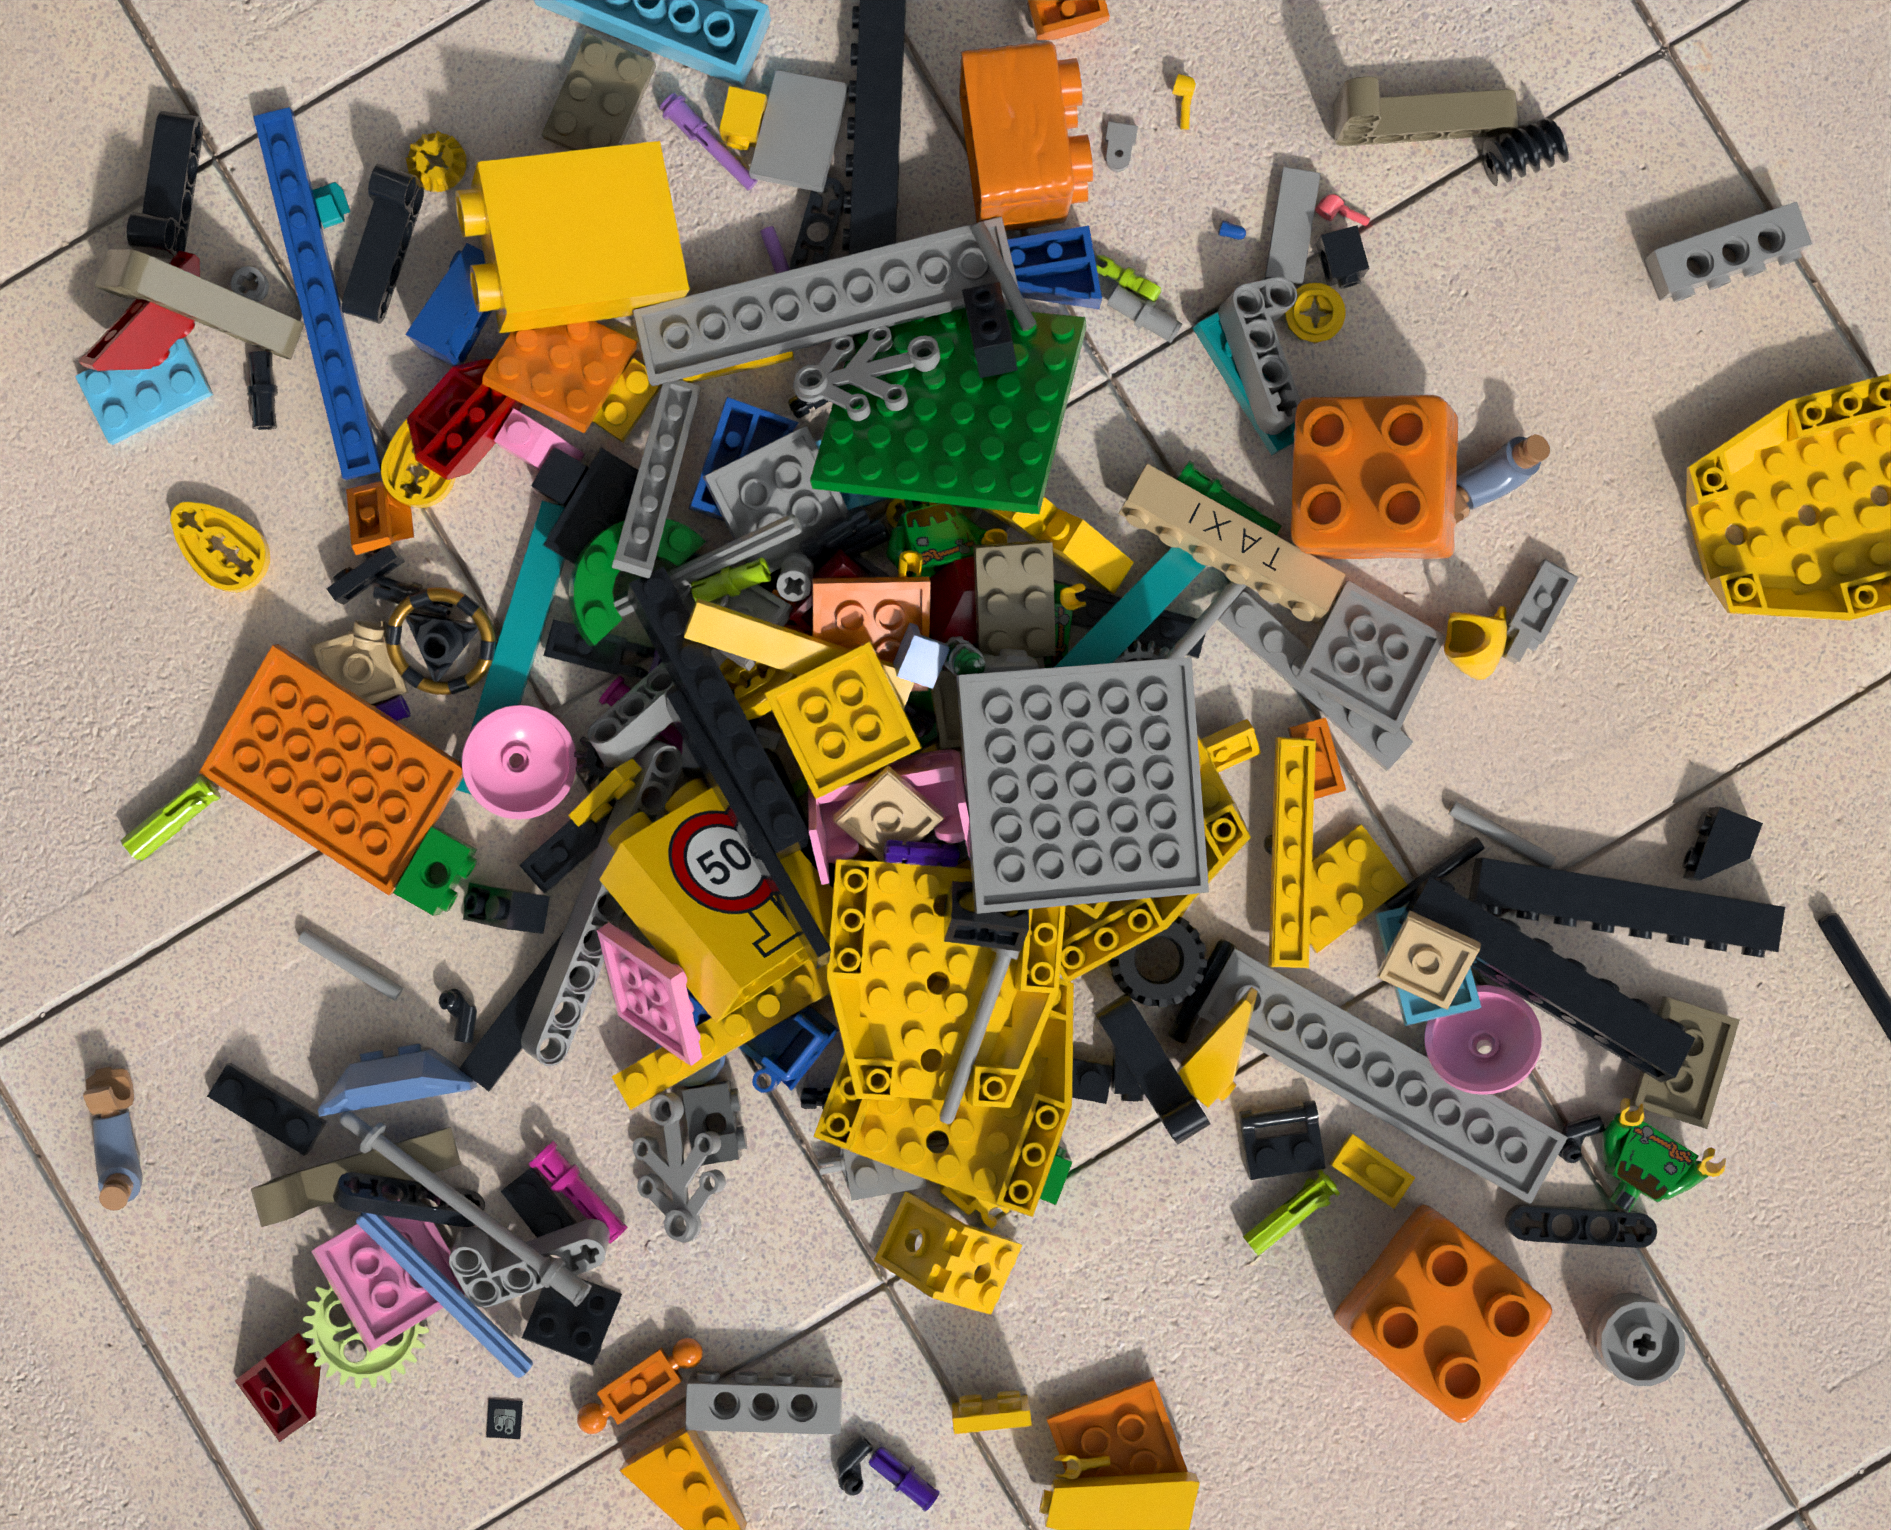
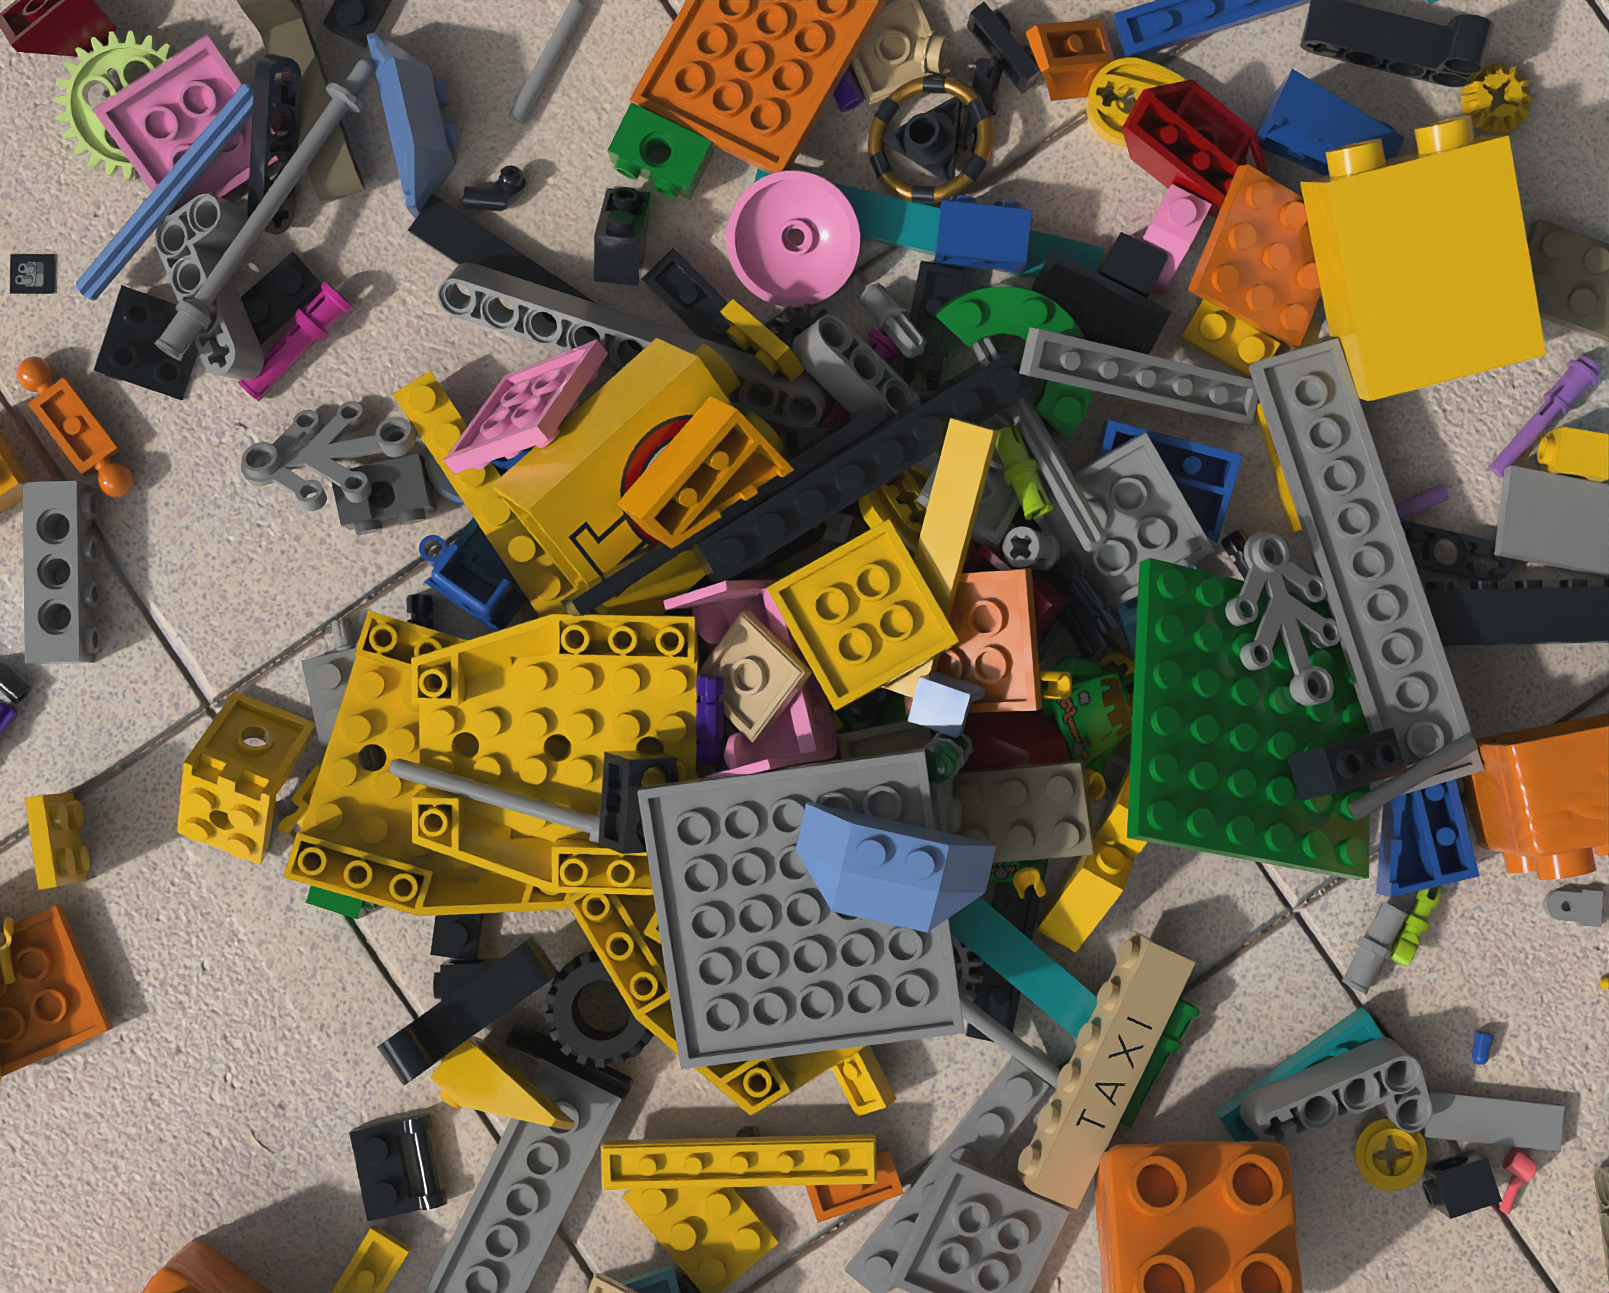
camera: 85 degrees right, 0 degrees up
lime piece [1243,1170,1340,1256] -> none
none -> light orange wedge [616,396,794,549]
none -> medium blue wedge [796,801,996,933]
none -> light grey axle [860,283,927,359]
none -> blue brick [933,195,1032,273]

